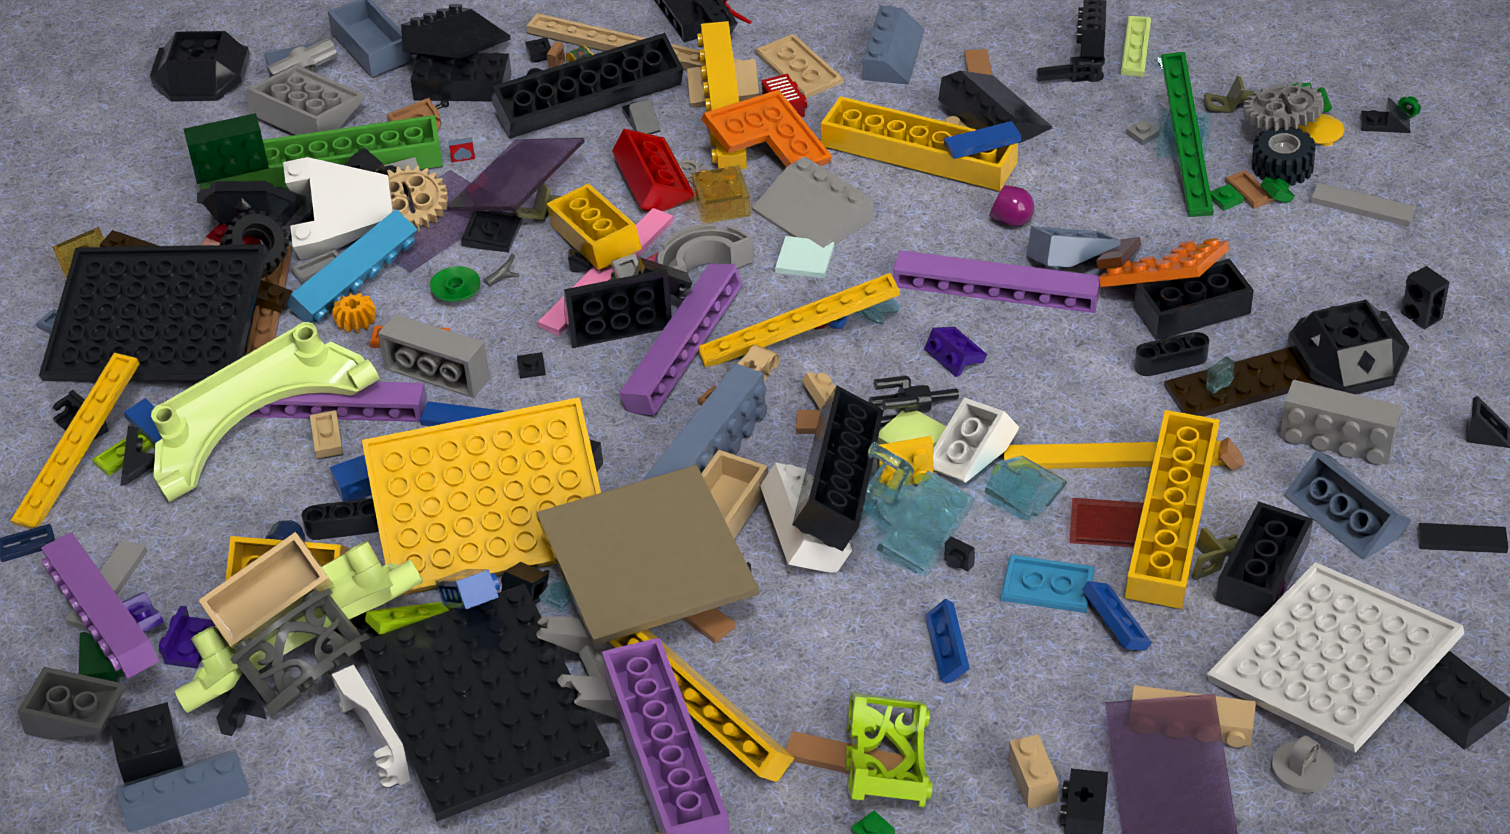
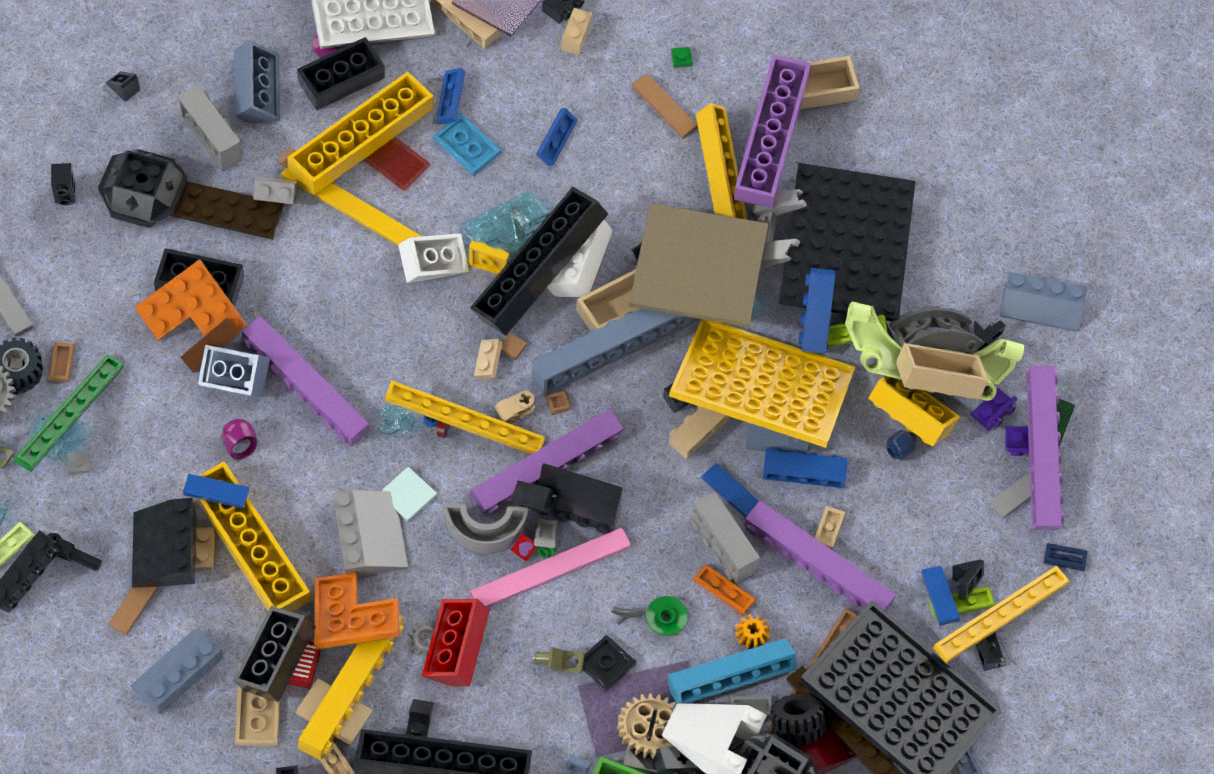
camera: 155 degrees left, 20 degrees up
dark grey slope [18,667,126,740] -> none
black brick [108,702,183,783] -> none
yellowish green panel [151,322,380,503] -> none
black beam [301,498,379,540] -> none
white piece [332,665,411,787] -> none
clear purple piece [447,137,585,211] -> none
black brick [501,562,550,604] -> none
black plate [517,352,546,379] -> none
yellow brick [546,183,642,270] -> none
black slope [568,249,592,273] -> none
clear yellow brick [692,165,751,224] -> none
lime fence [845,691,932,807] -> none
black plant [869,376,959,427] -> none
yellowish green tile [877,410,947,446] -> none
dark purple bracket [924,326,987,377] -> none
black plate [944,536,975,572] -> none
clear light blue slope [984,456,1067,519] -> none
black beam [1134,332,1210,376] -> none
olive bracket [1192,527,1239,579] -> none
clear light blue plate [1206,356,1235,394] -> none
green plate [1210,184,1244,211] -> none
green plate [1260,177,1295,203] -> none
black tile [1418,523,1509,553] -> none
none -> black brick [234,606,316,702]
none -> light grey brick [253,176,298,204]

